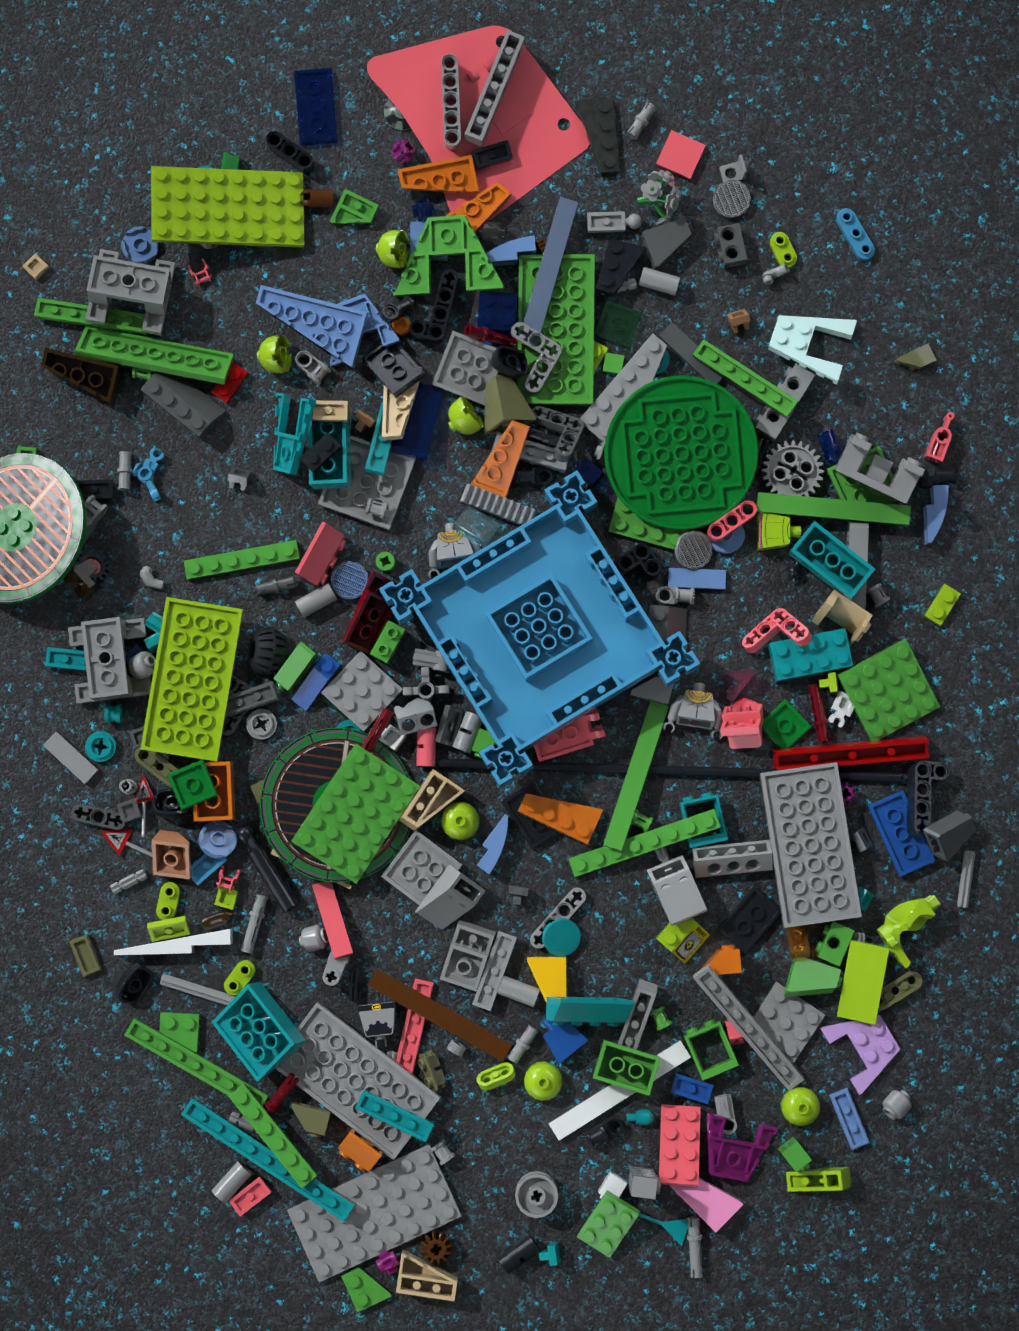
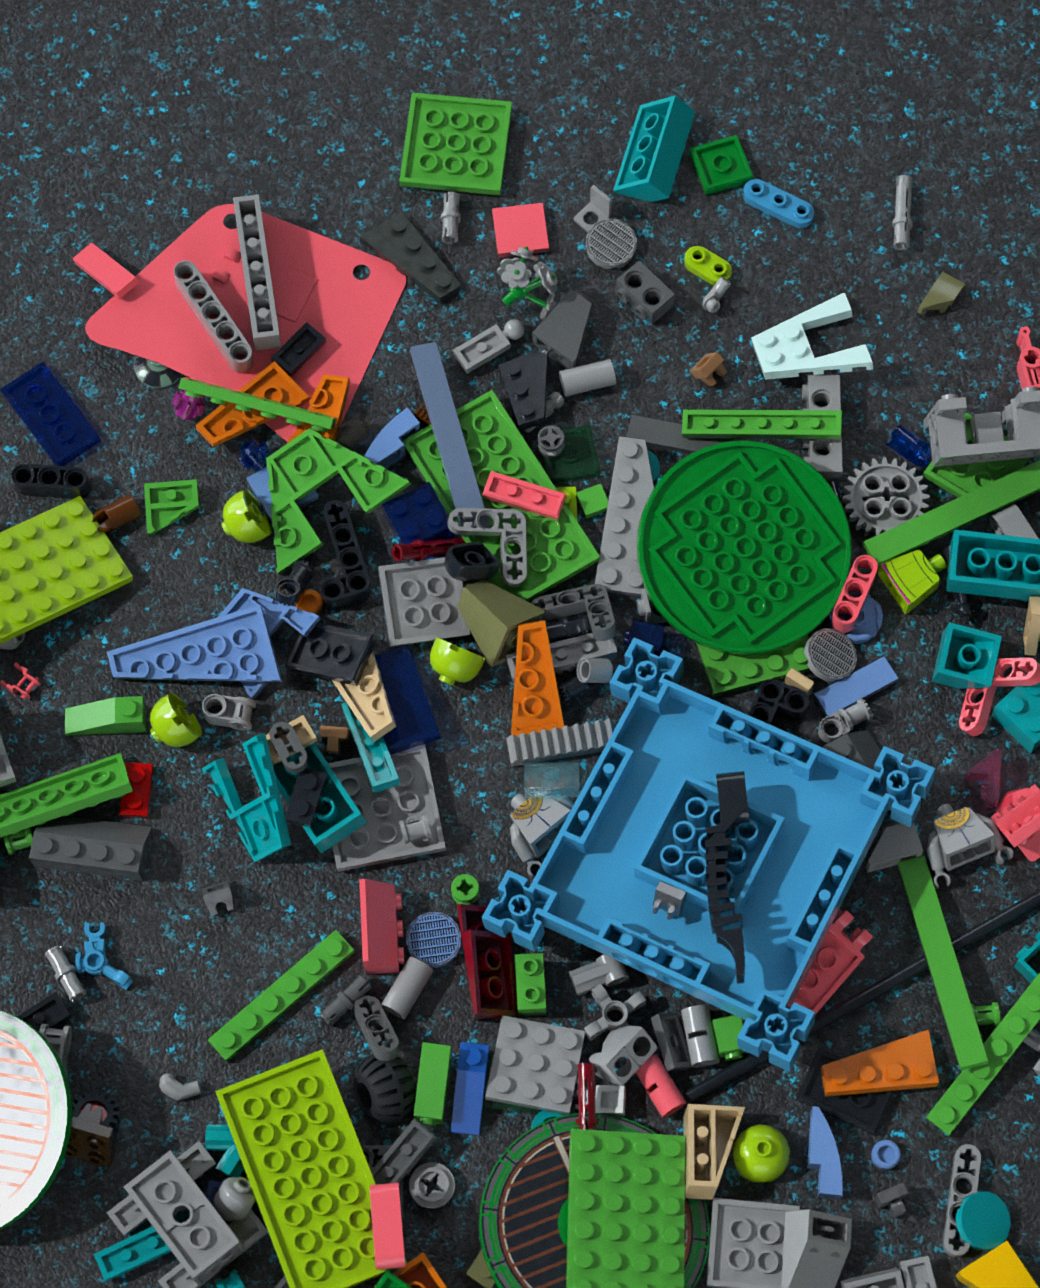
camera: 35 degrees left, 15 degrees down
none -> bright green slope [65,696,147,736]
none -> coral tile [72,243,139,299]
none -> bright green plate [179,377,337,432]
none -> dark grey beam [269,722,308,773]
none -> dark grey beam [355,996,399,1061]
none -> coral beam [369,1183,405,1270]
none -> bright green plate [399,93,512,195]
none -> coral tile [482,471,567,521]
none -> flat silver wheel [538,425,564,458]
none -> light grey beam [577,658,613,683]
none -> teal slope [613,95,696,202]
none -> flat silver tile [653,881,686,920]
none -> green tile [689,135,754,195]
none -> black piece [705,771,749,984]
none -> tan tile [785,668,814,697]
none -> medium blue tile [871,1140,901,1170]
none -> light grey pin [892,175,913,250]
none -> teal slope [932,622,1002,689]

